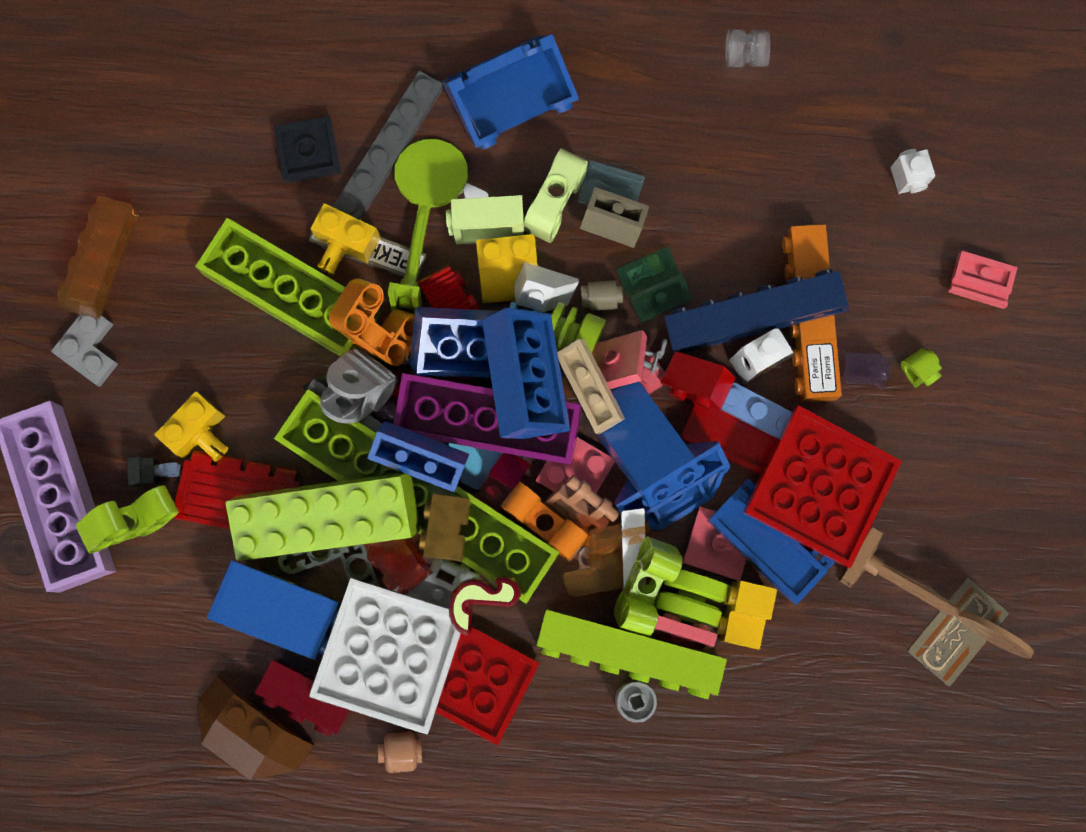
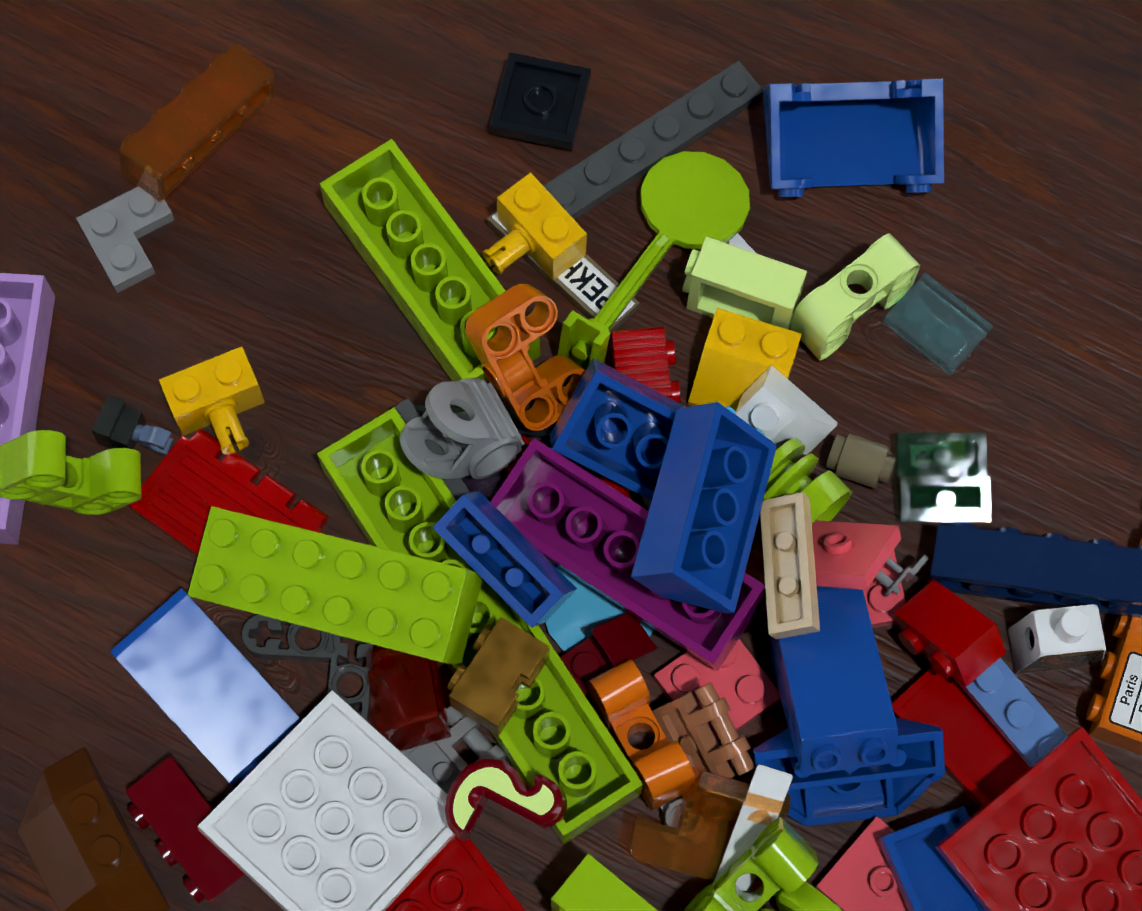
camera: 25 degrees right, 10 degrees down
dark tan brick [580,187,649,248] -> none

